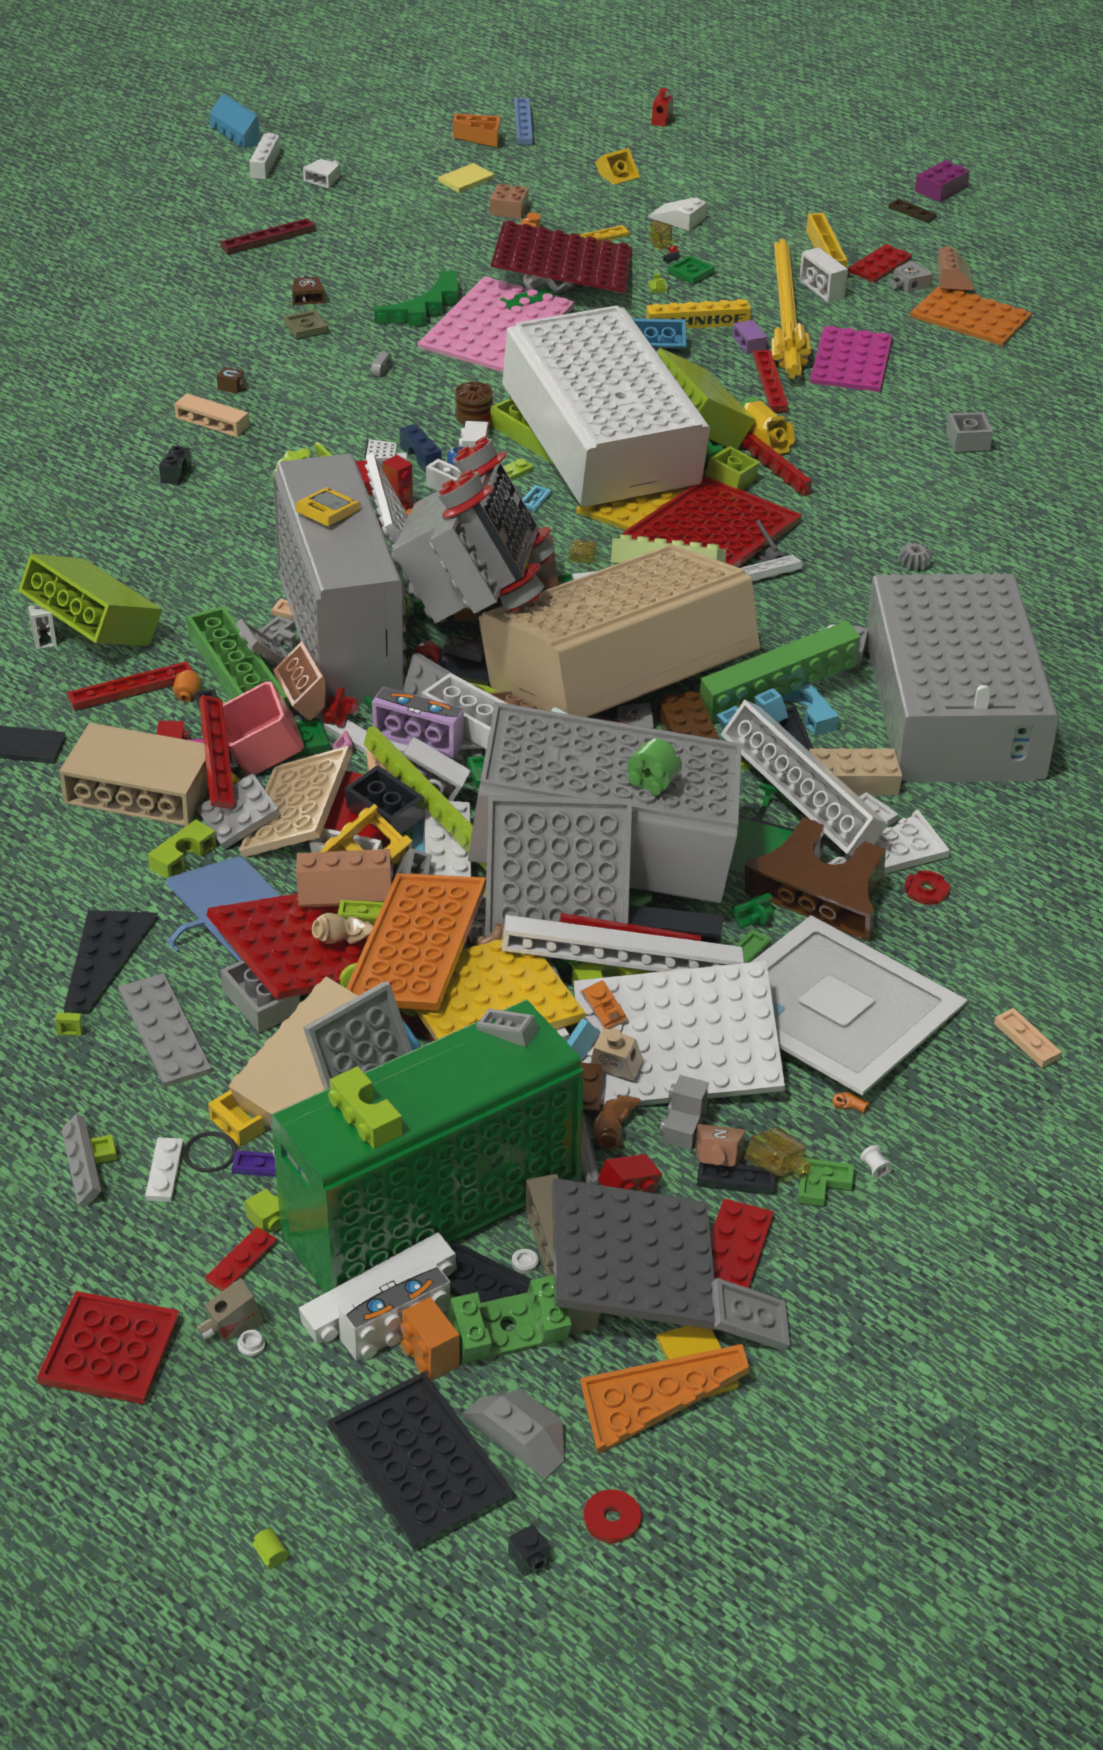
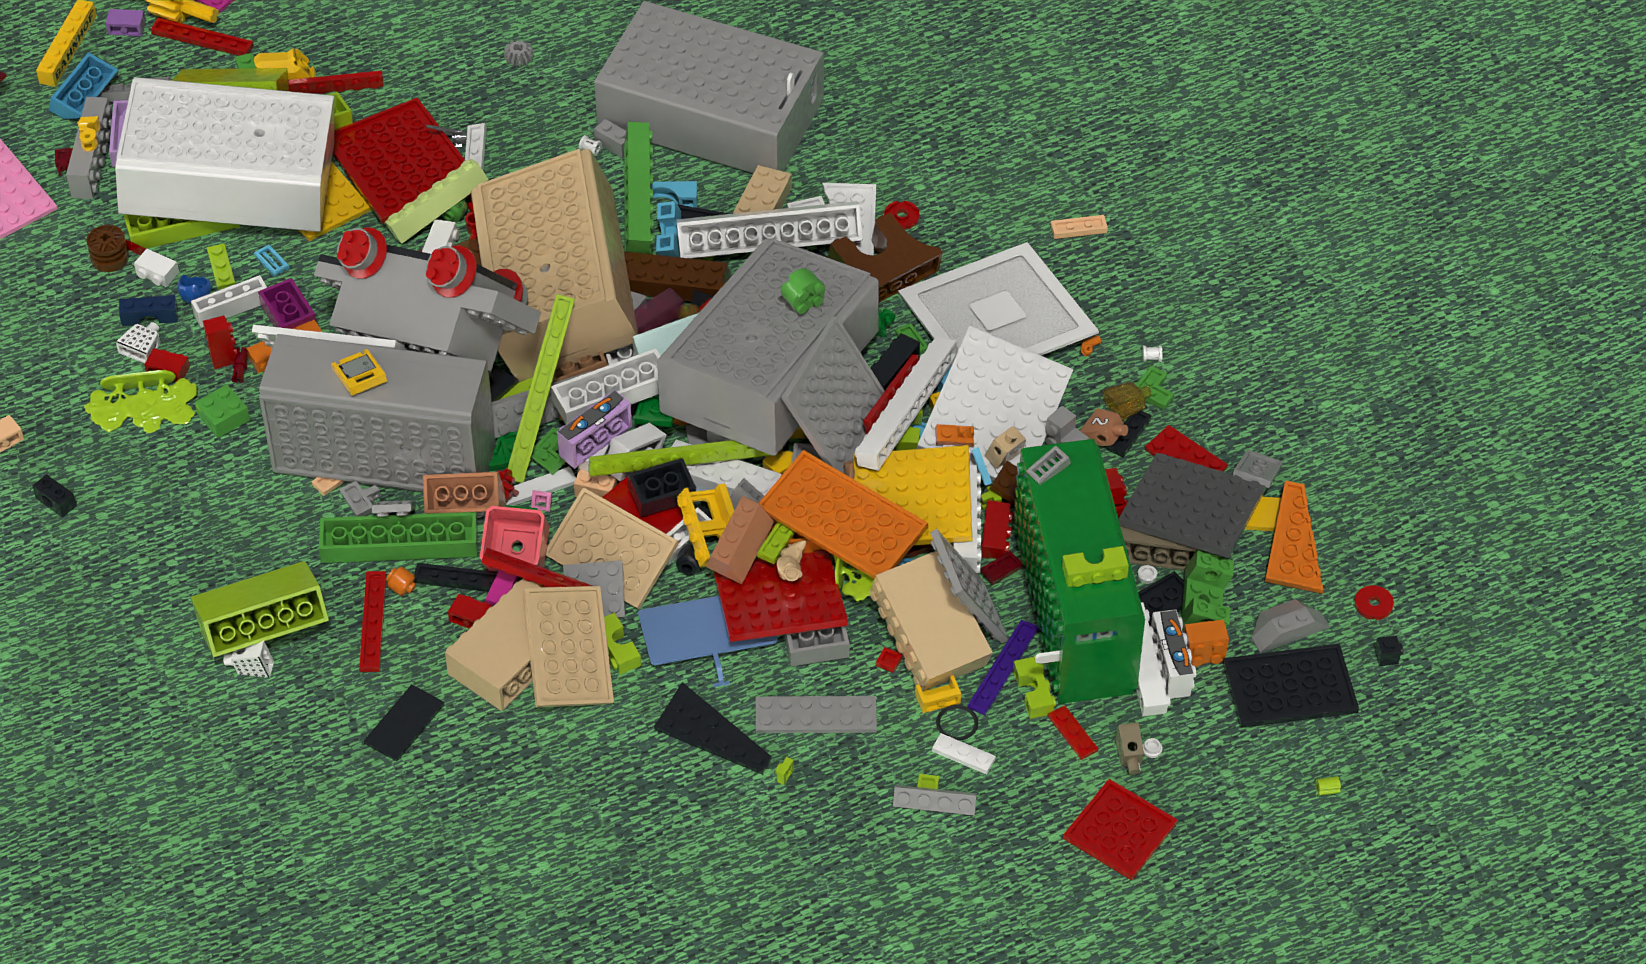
camera: 65 degrees left, 10 degrees up
none -> lime plate [508,294,575,483]
none -> tan plate [523,586,614,707]

